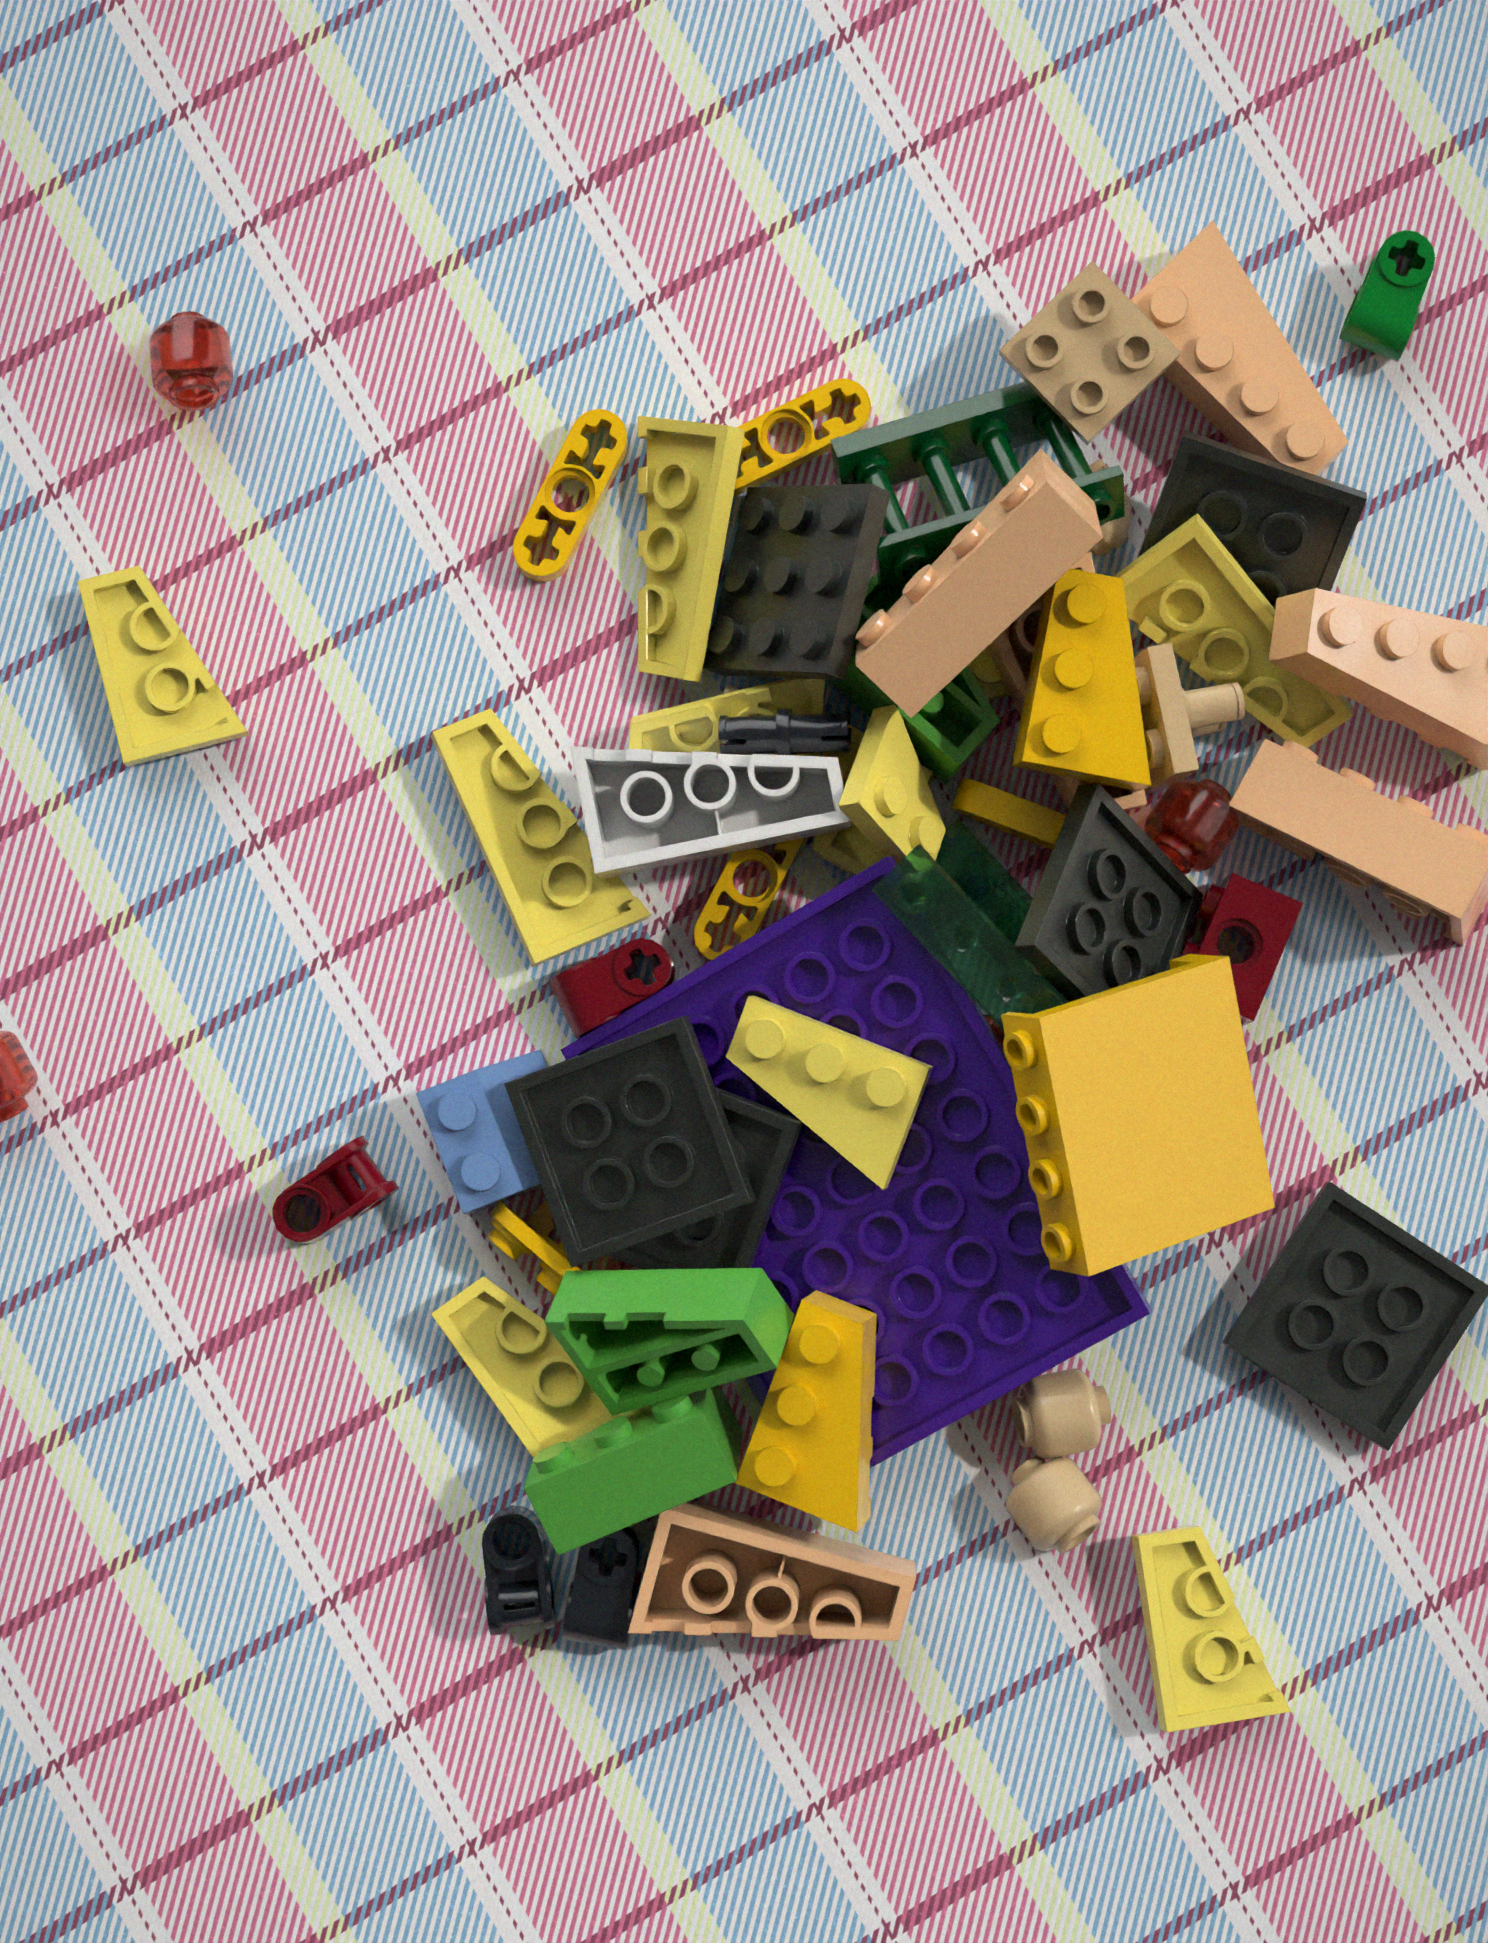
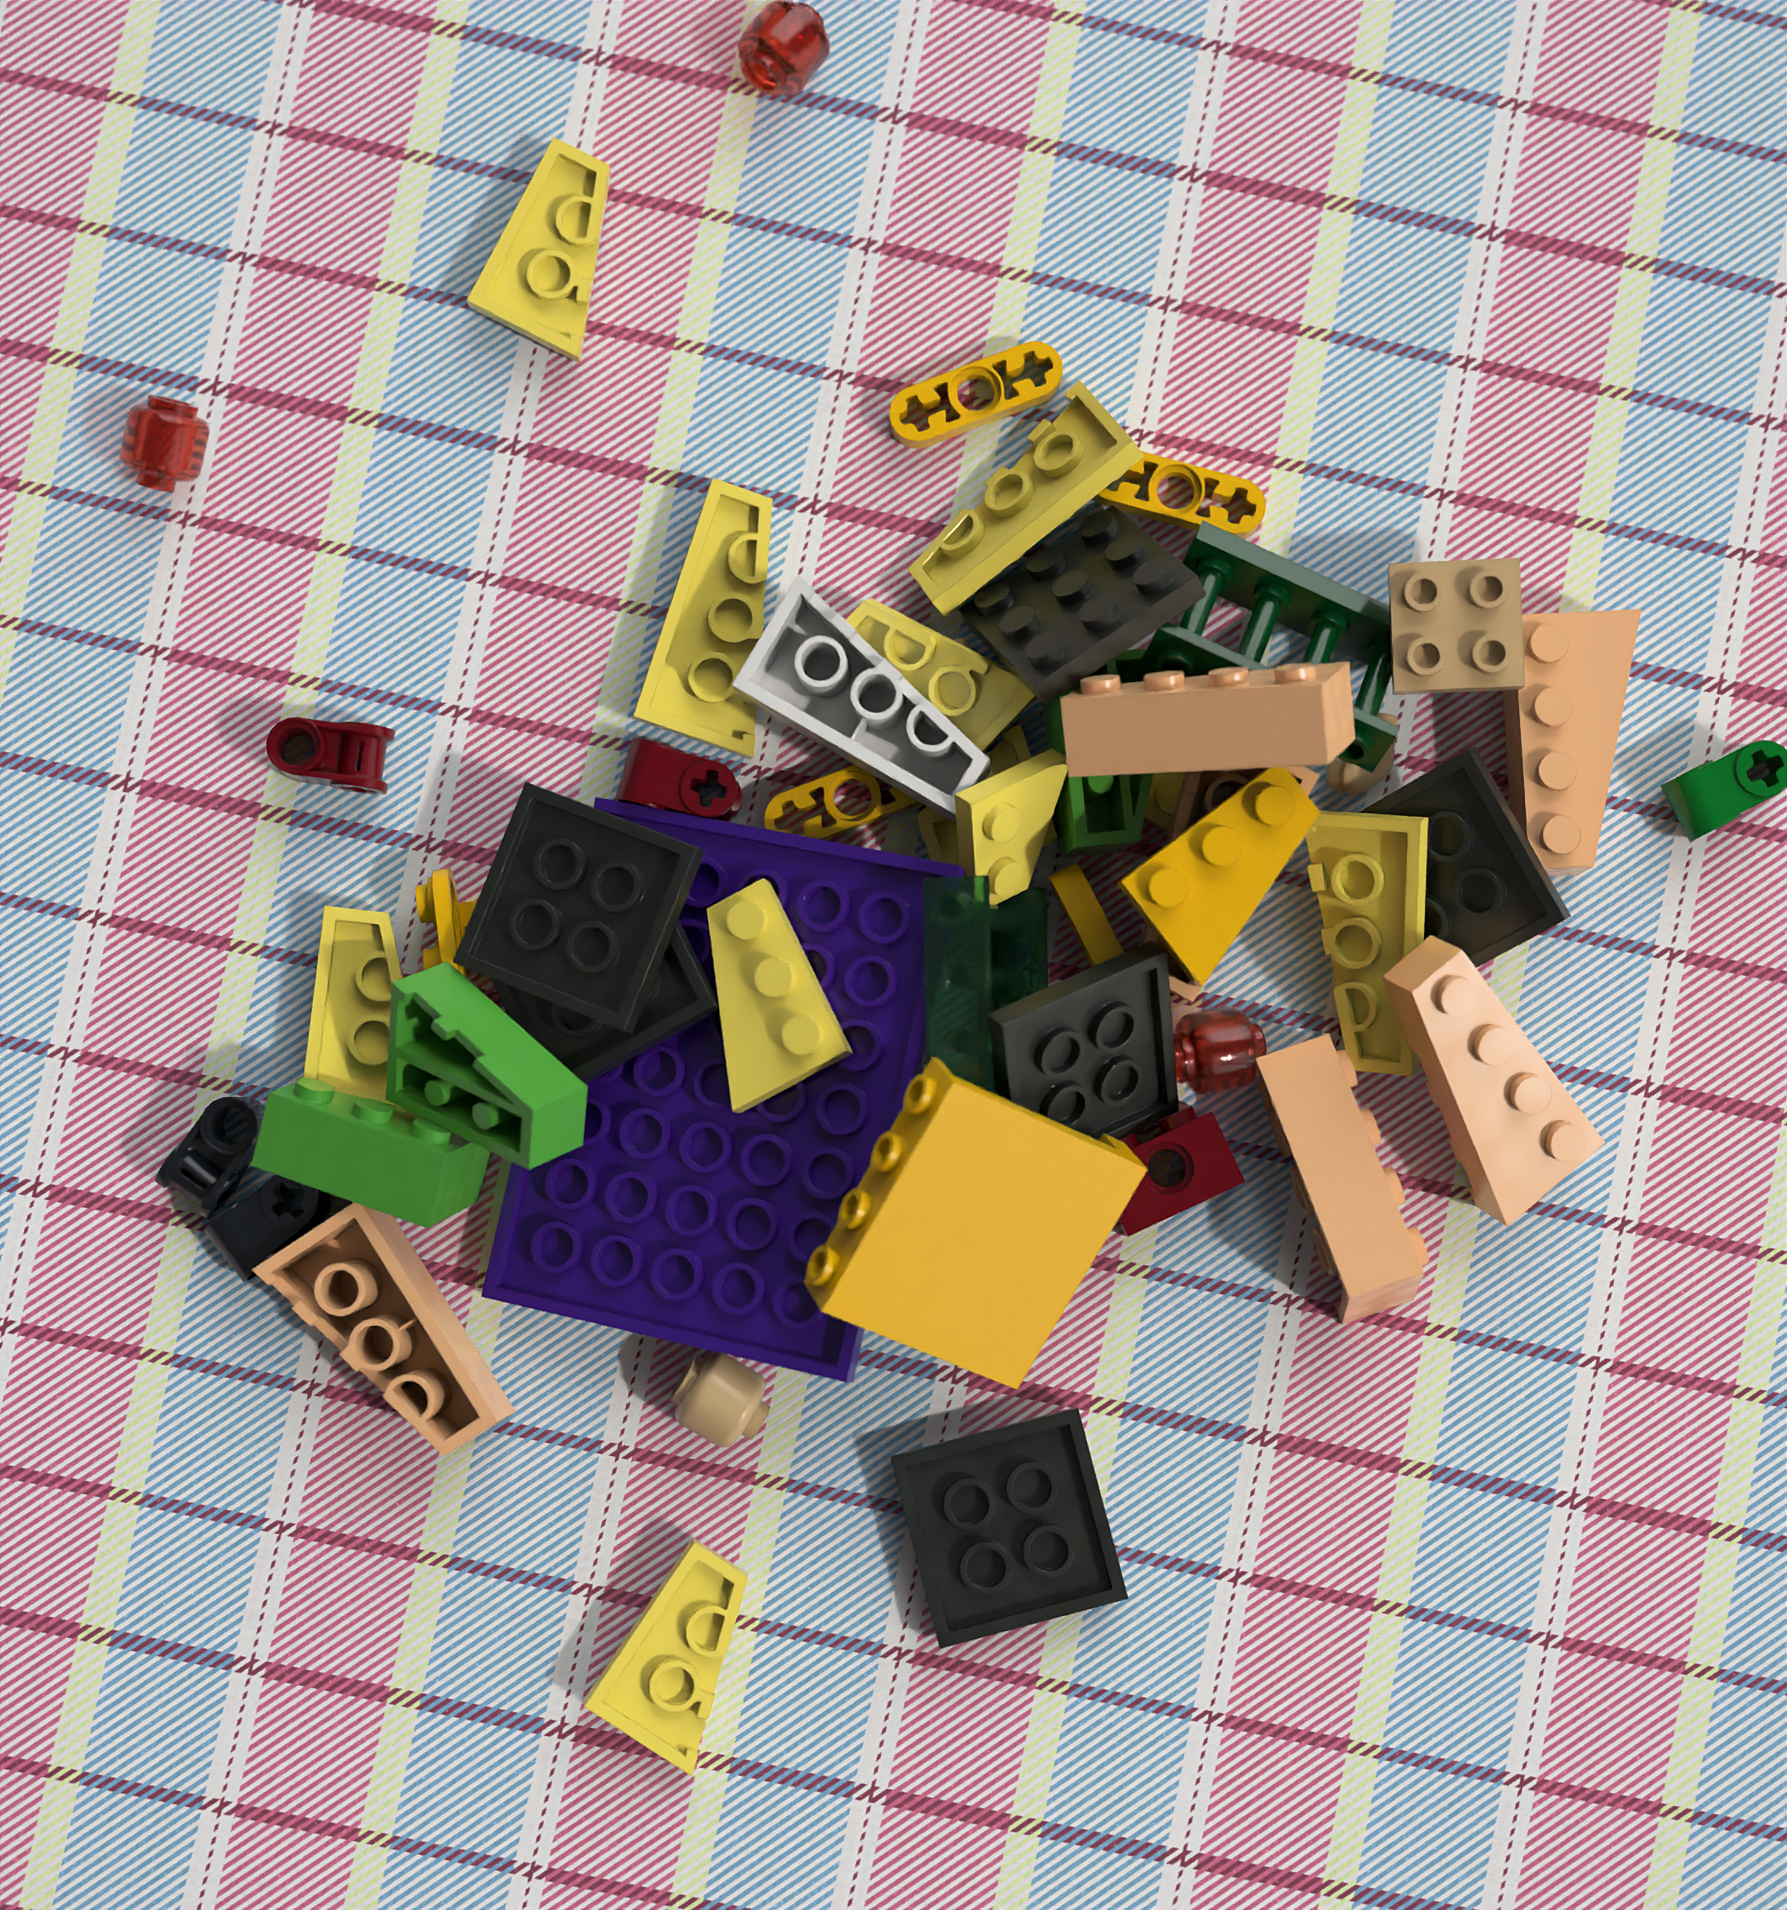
camera: 40 degrees right, 0 degrees up
medium blue slope [416,1050,548,1215] -> none
black pin [719,708,852,755] -> none
yellow wedge [735,1290,877,1533] -> none
tan head [1006,1455,1102,1554] -> none
tan plate [1134,643,1245,795] -> none

